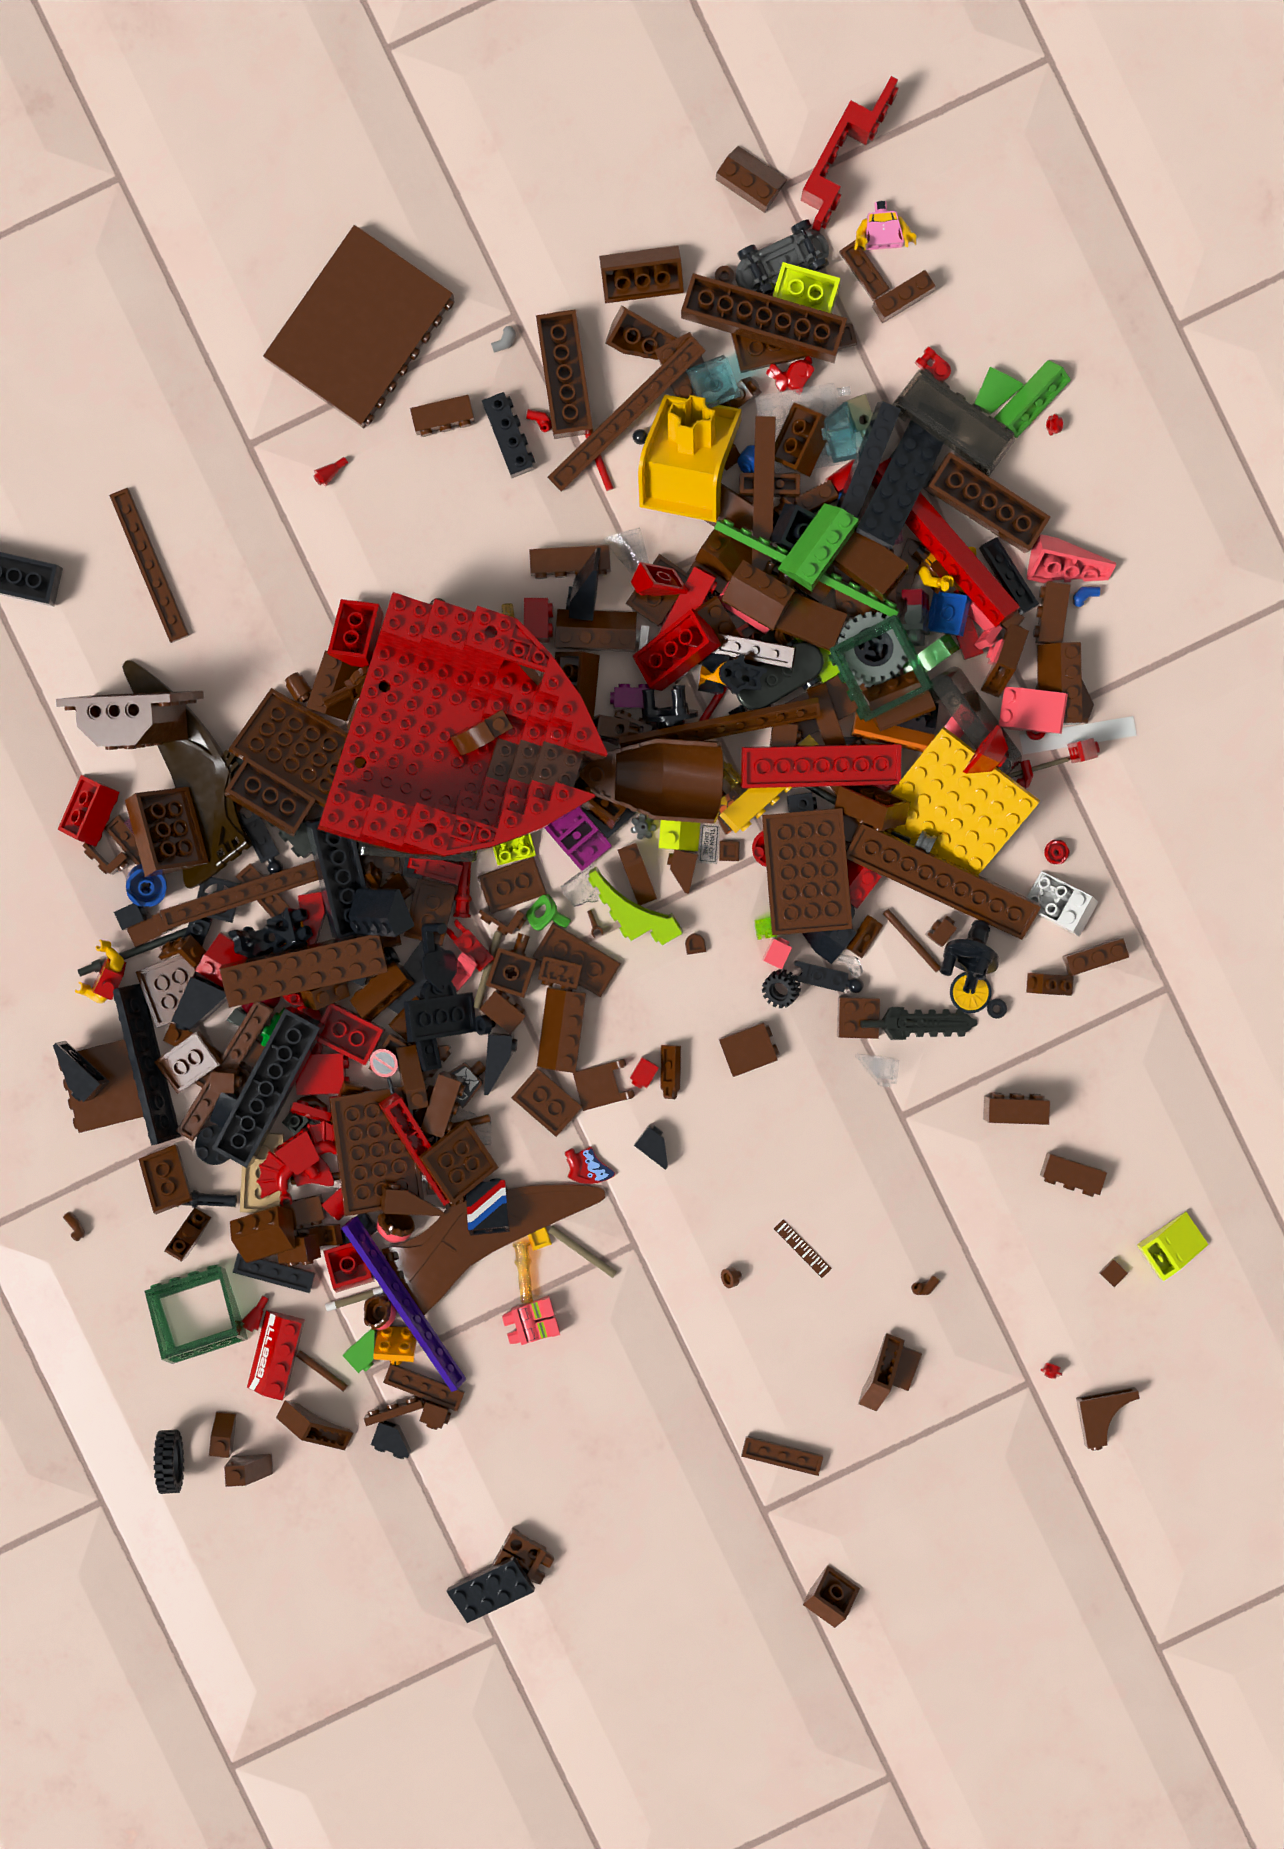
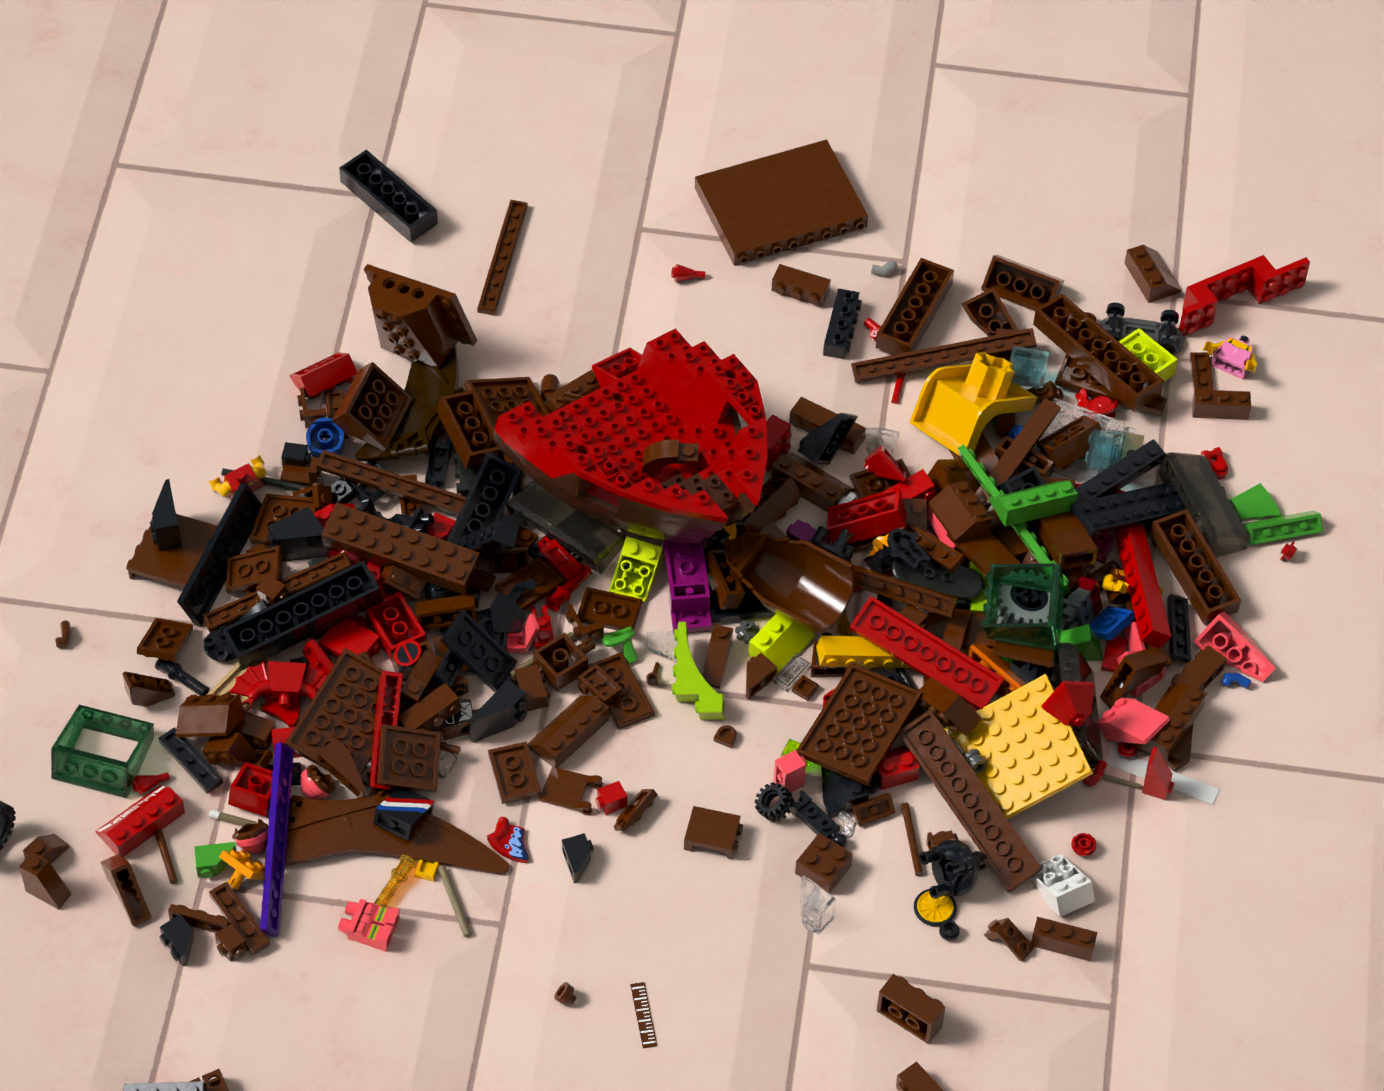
camera: 30 degrees right, 35 degrees down
pearl dark grey bar [860,1007,977,1040] -> none

